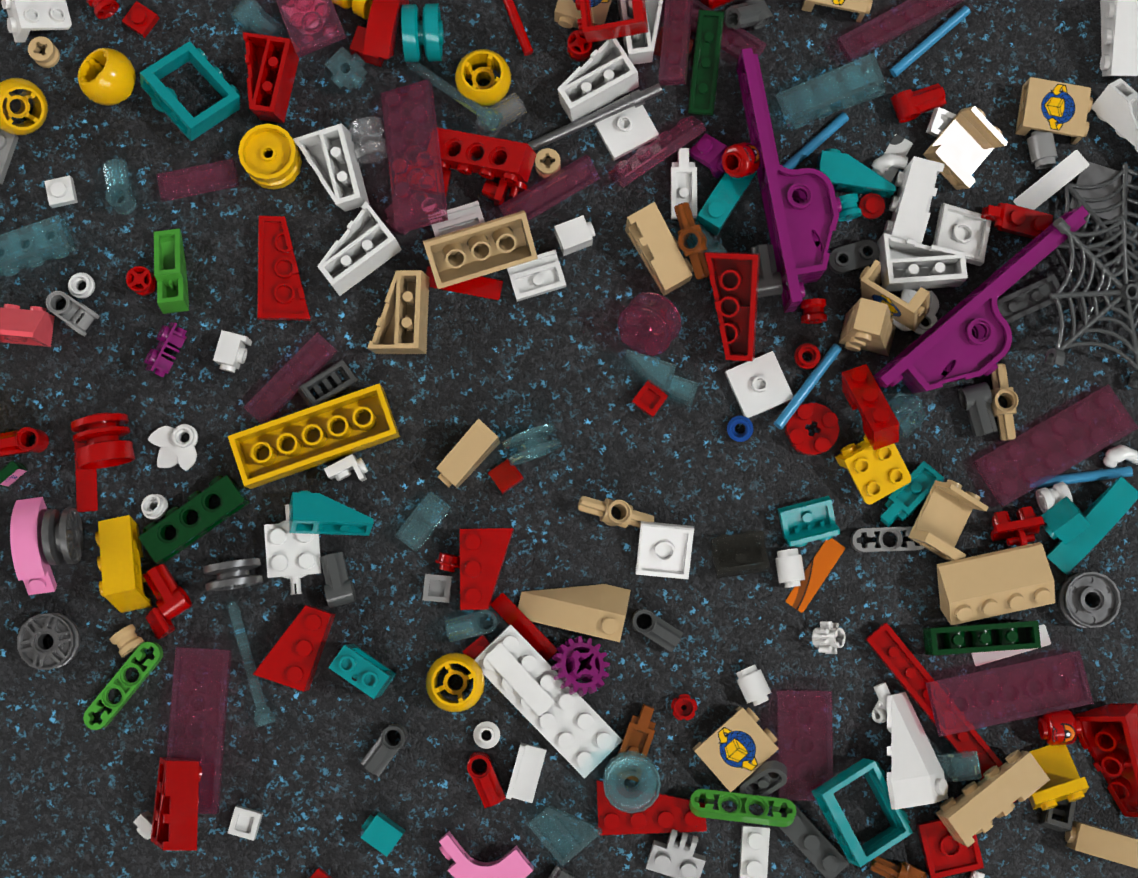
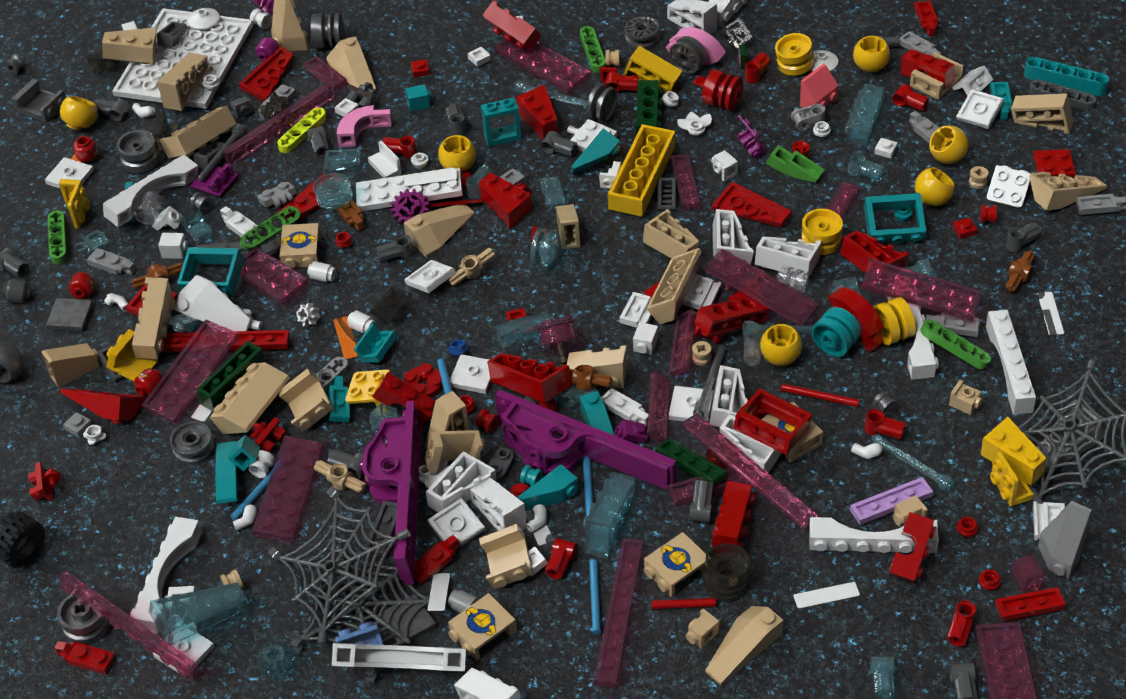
camera: 135 degrees right, 35 degrees down
red head [722,142,760,178] -> none

